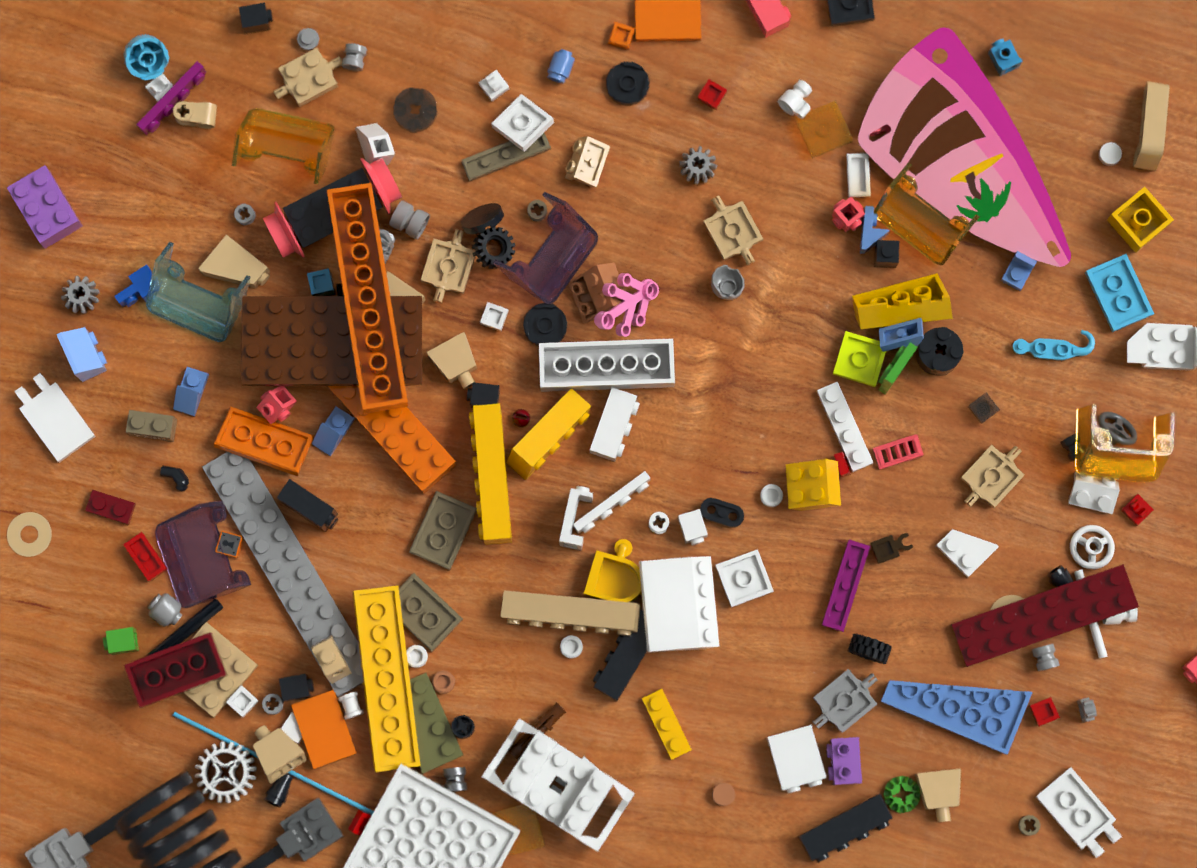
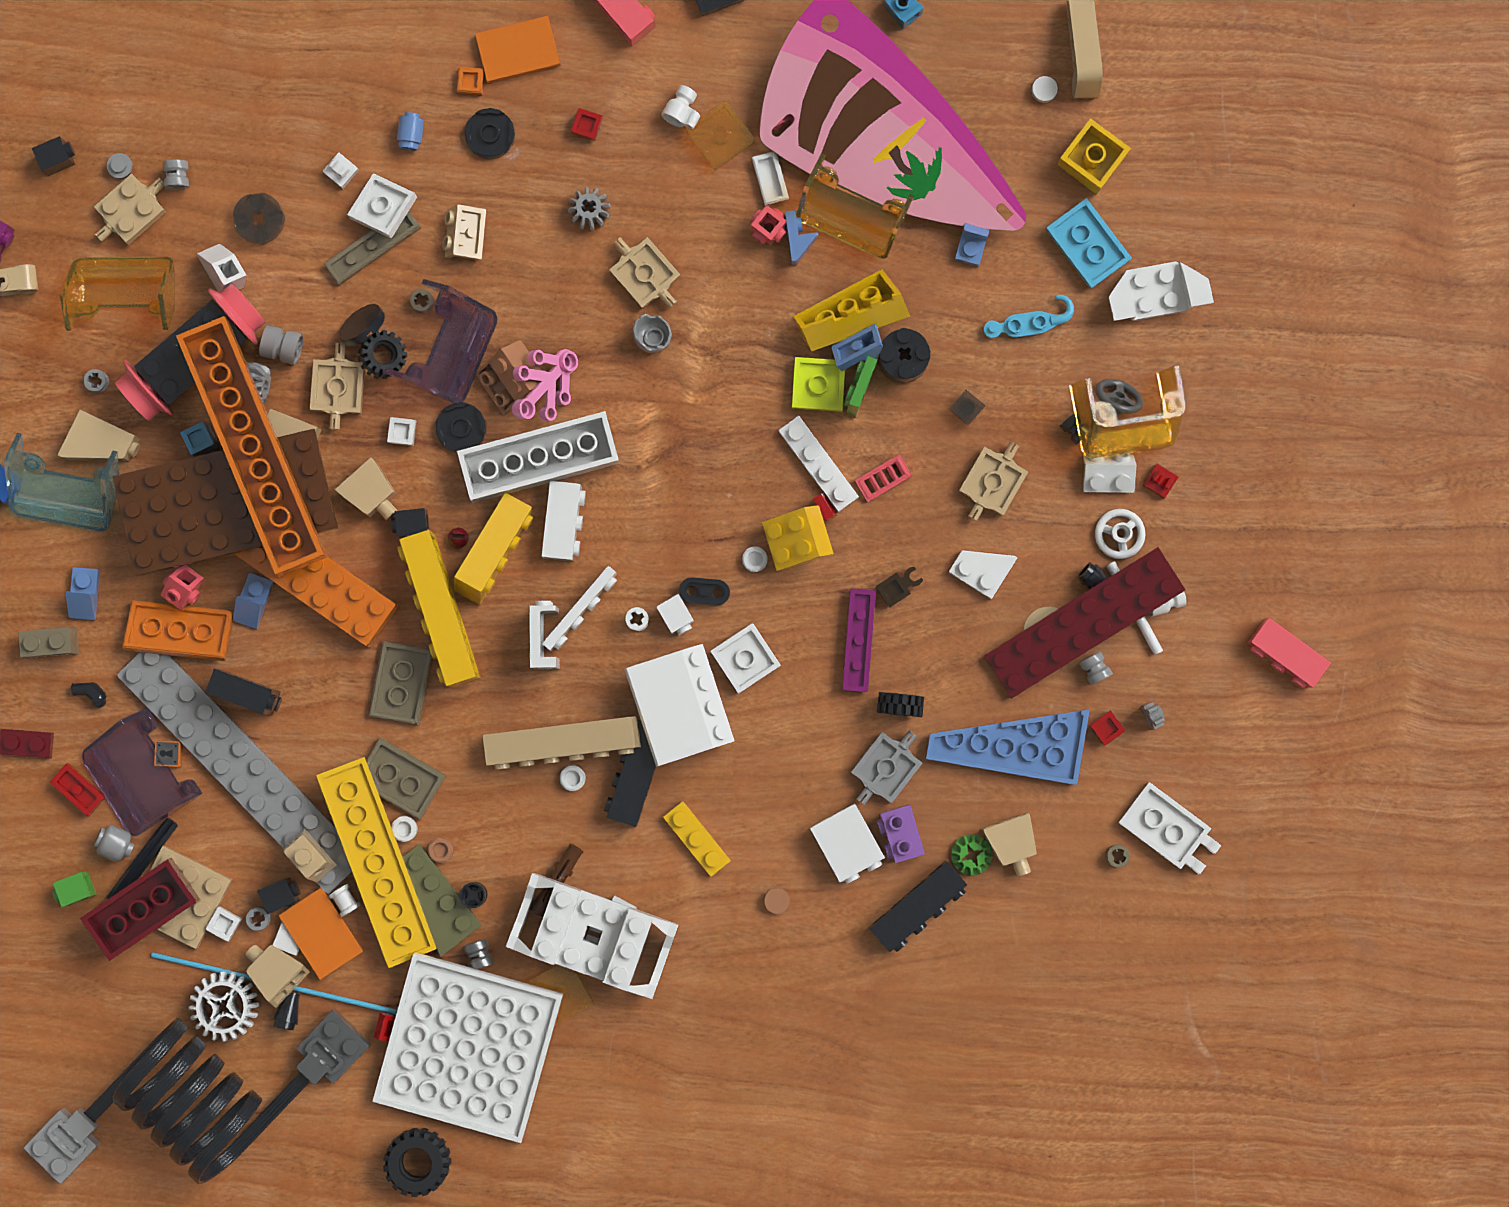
camera: 15 degrees left, 5 degrees up
yellow piece [584,539,642,603] -> none
black brick [874,240,899,268] -> none

